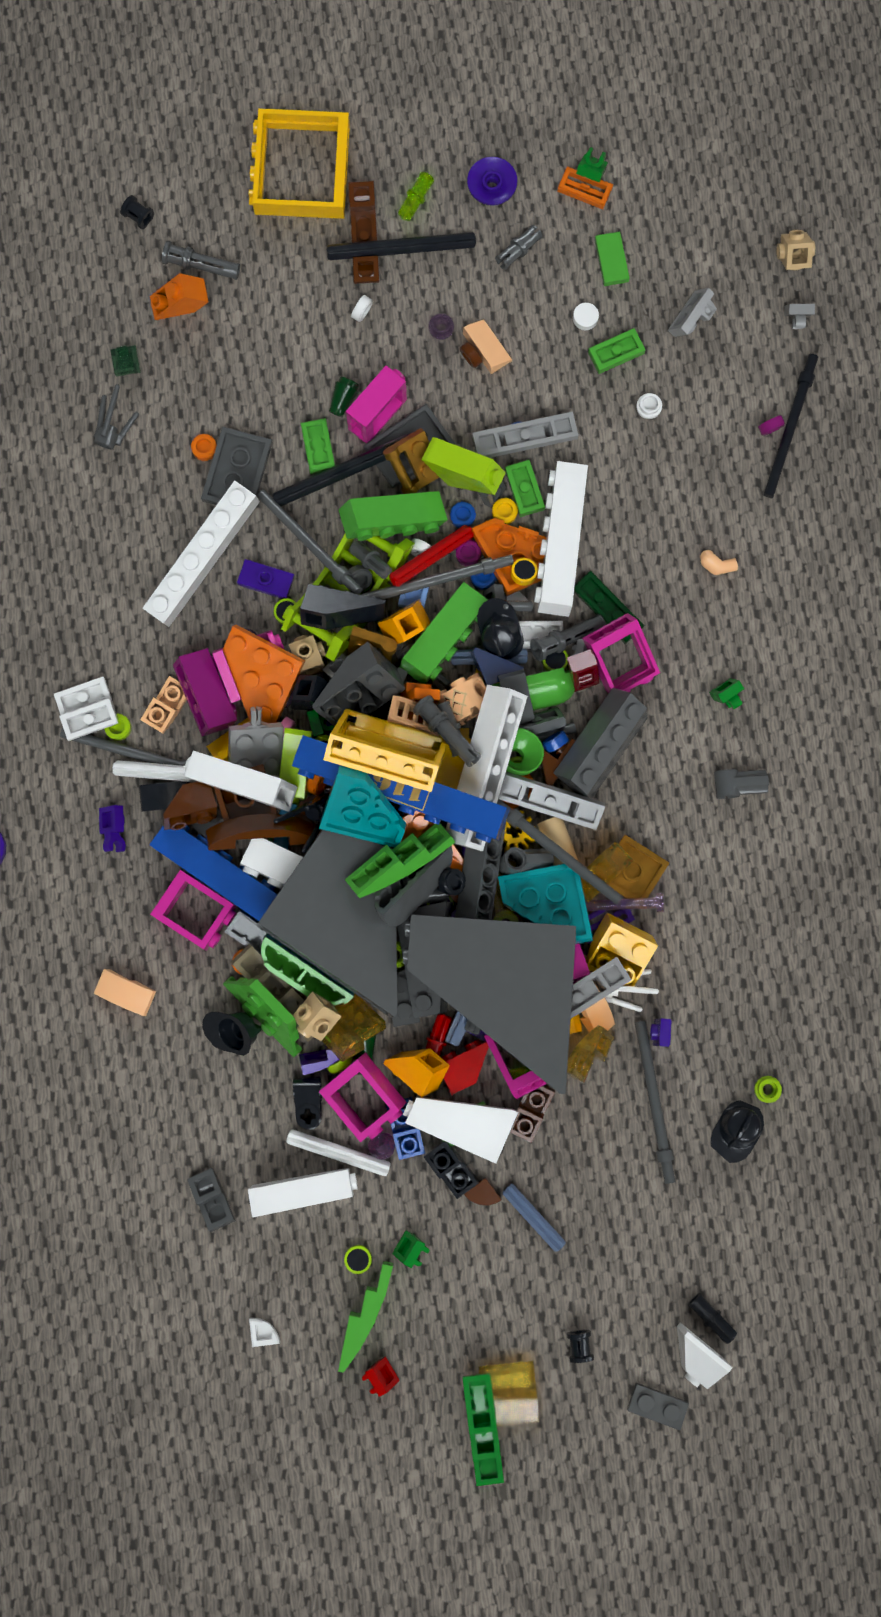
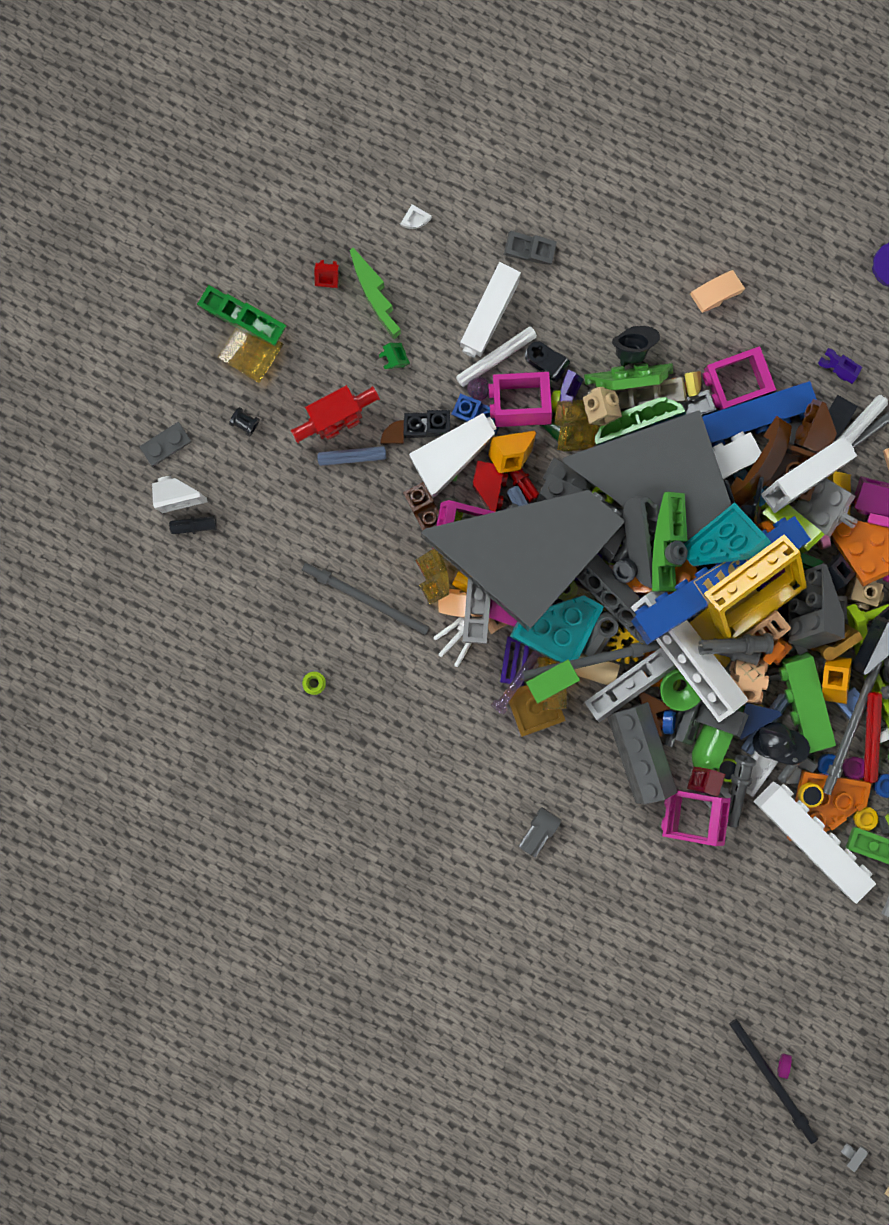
camera: 130 degrees right, 5 degrees up
black tile [344,1245,372,1274] -> none
dark green tile [574,571,645,644] -> none
yellow slope [586,913,658,986] -> none
white plate [636,393,662,419] -> none
dark purple plate [650,1018,672,1047] -> none
light nougat arm [700,550,738,575] -> none
green tile [709,678,744,709] -> none
black piece [711,1100,764,1163] -> none
none -> red brick [291,385,380,443]
none -> bright green tile [526,659,580,704]
none -> dark grey plate [665,541,687,565]
none -> light yellow tile [685,371,701,397]

